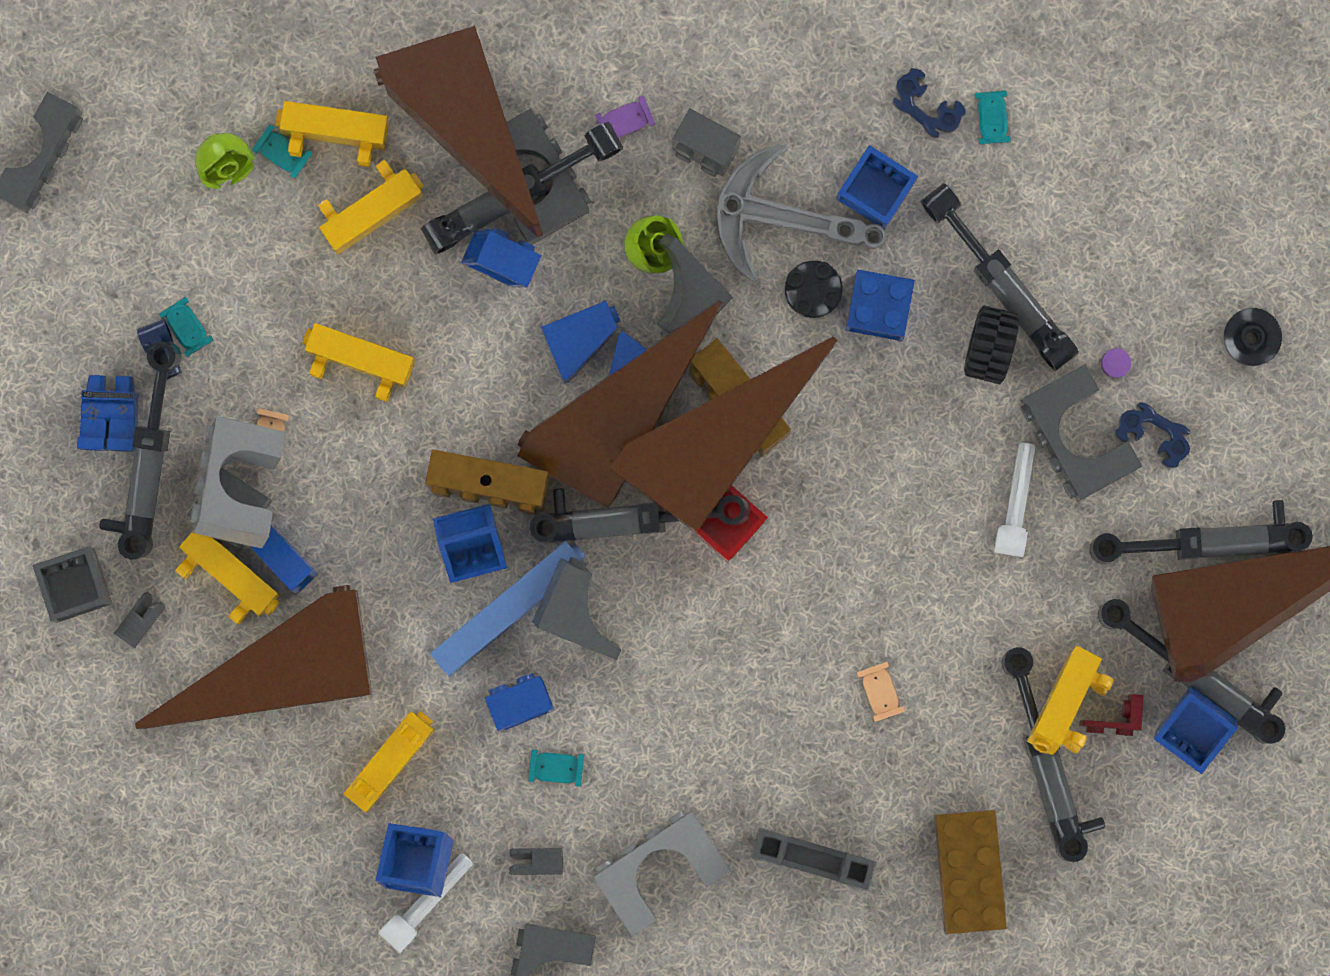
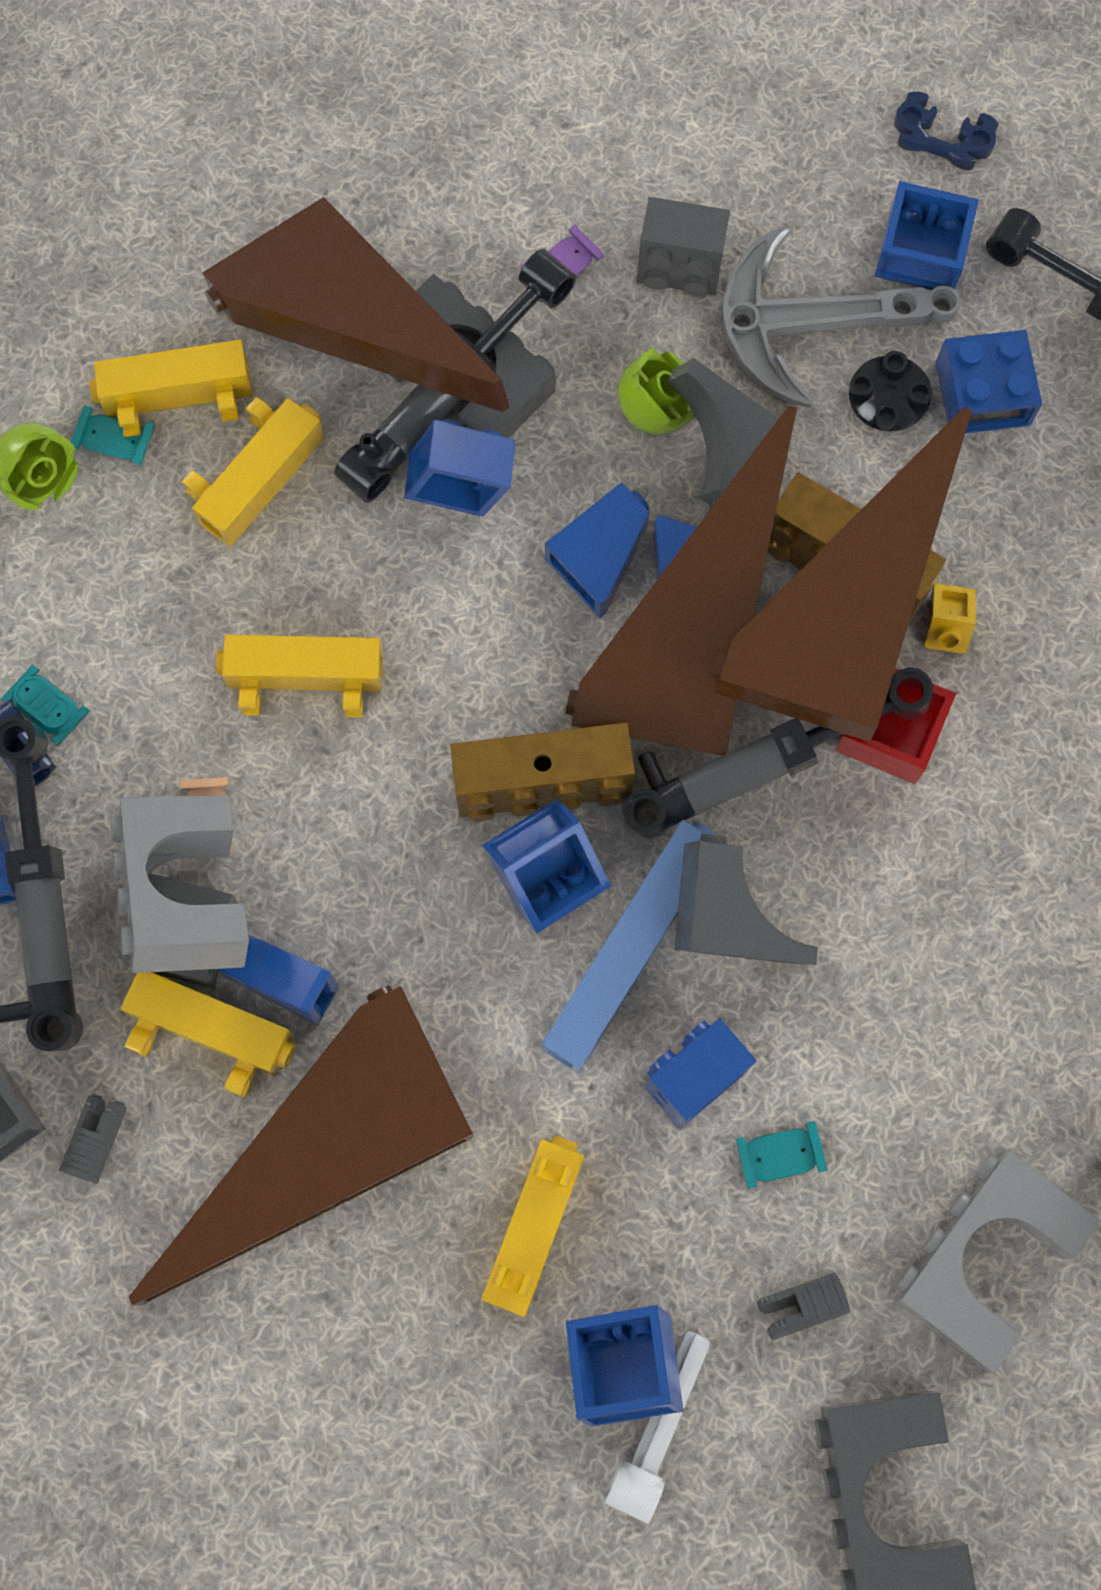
camera: 20 degrees left, 10 degrees down
teal piece [975,90,1011,144] -> none
none -> yellow bracket [925,583,976,654]

